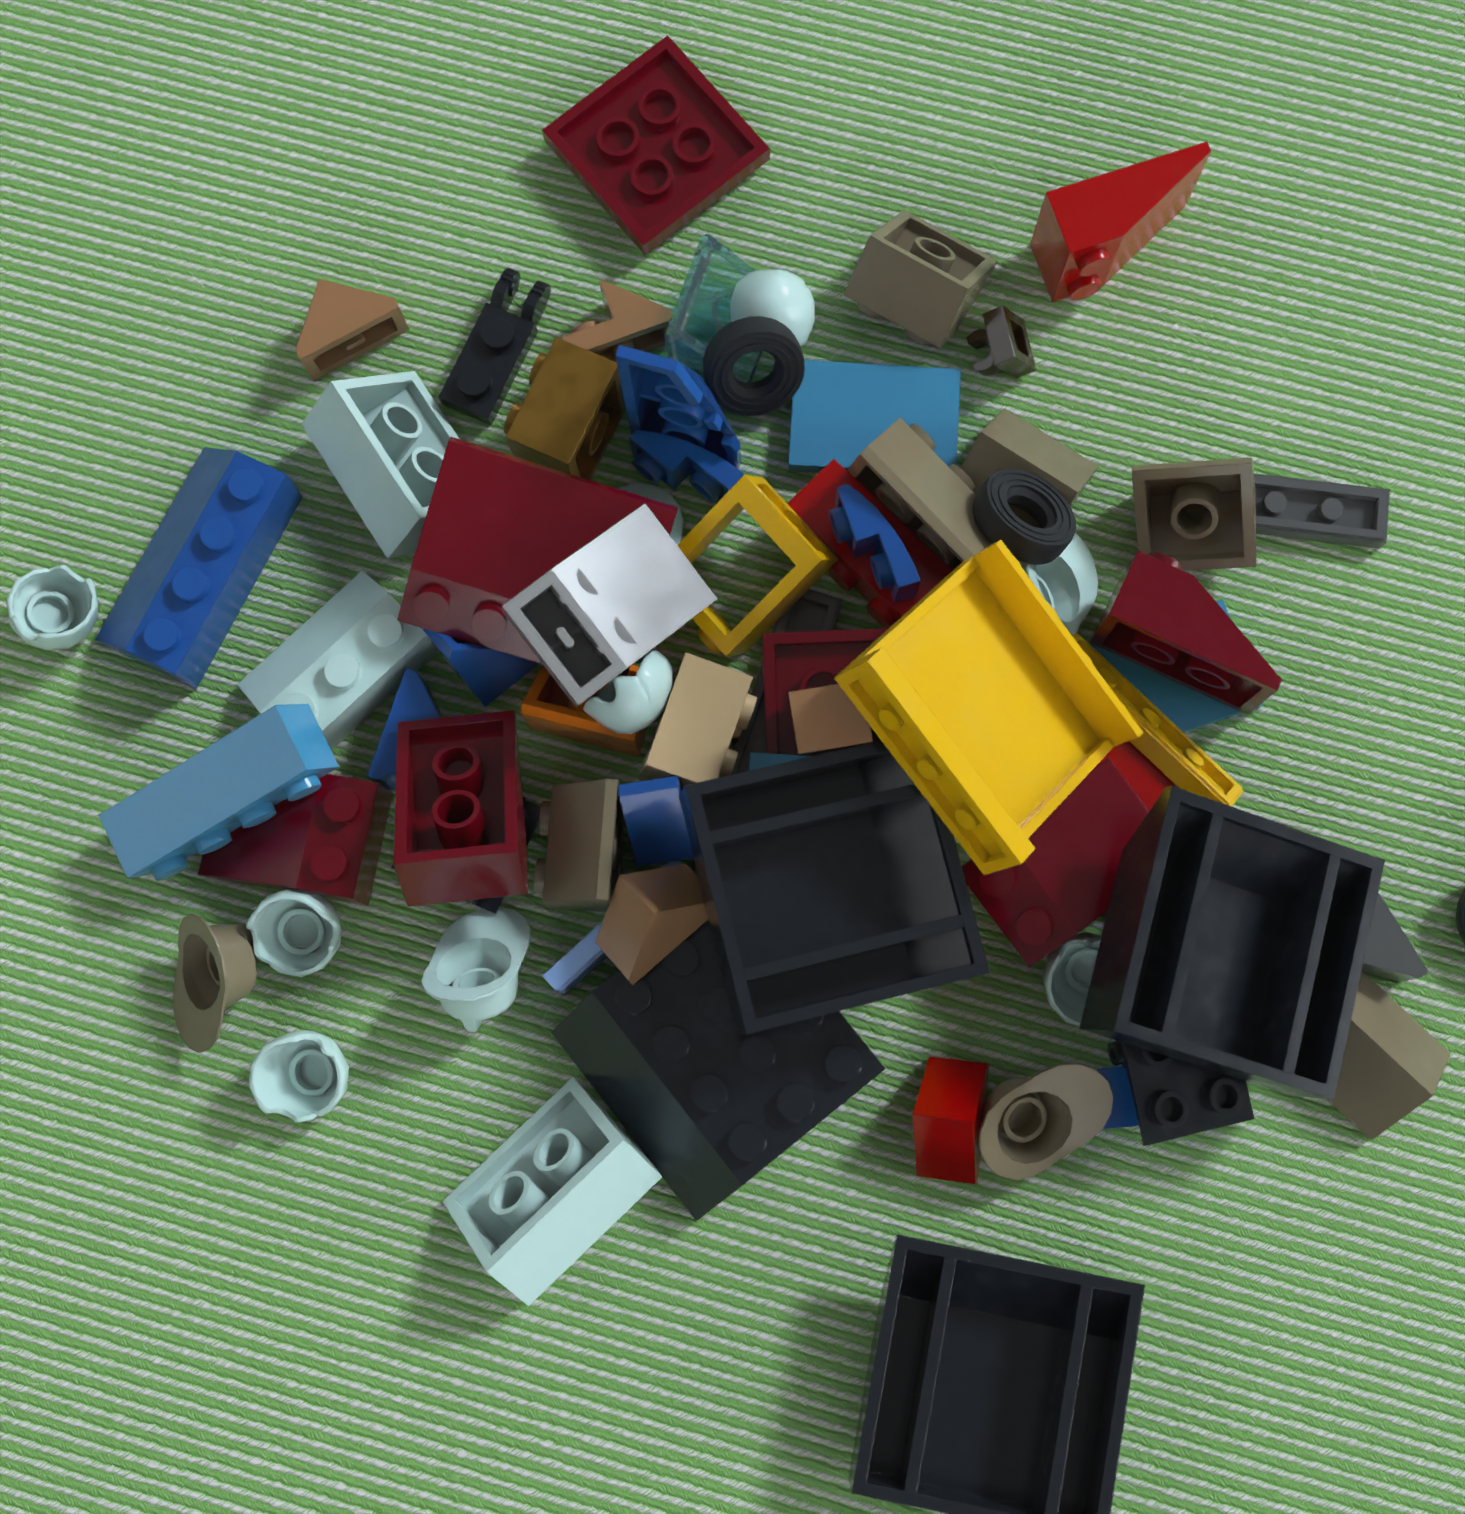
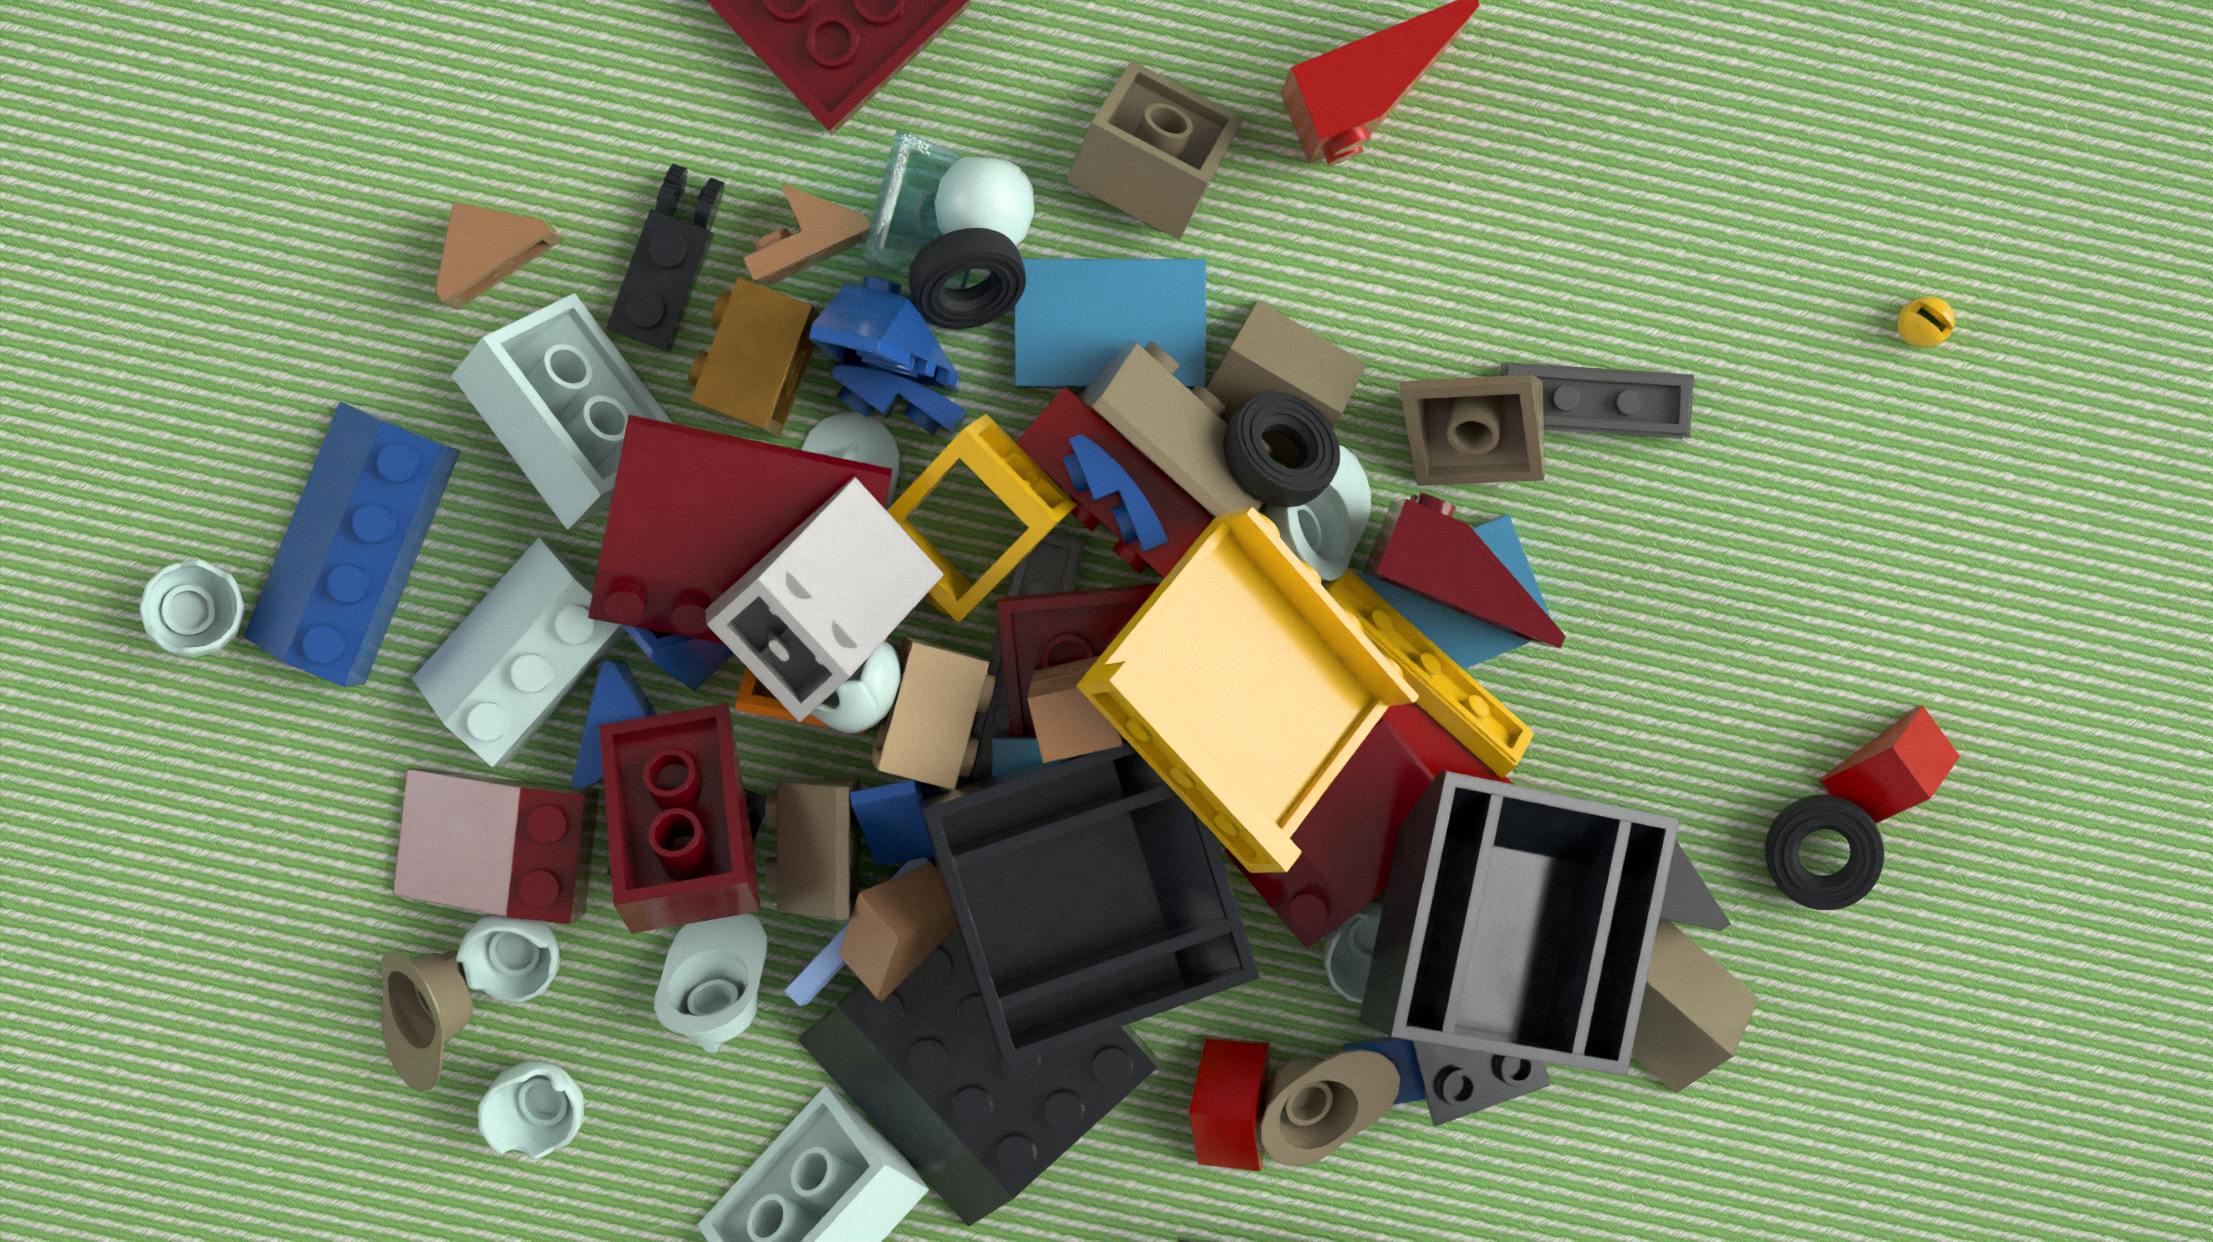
camera: 15 degrees left, 10 degrees up
dark azure brick [98,704,339,881] -> none
dark brown tile [967,305,1036,379] -> none

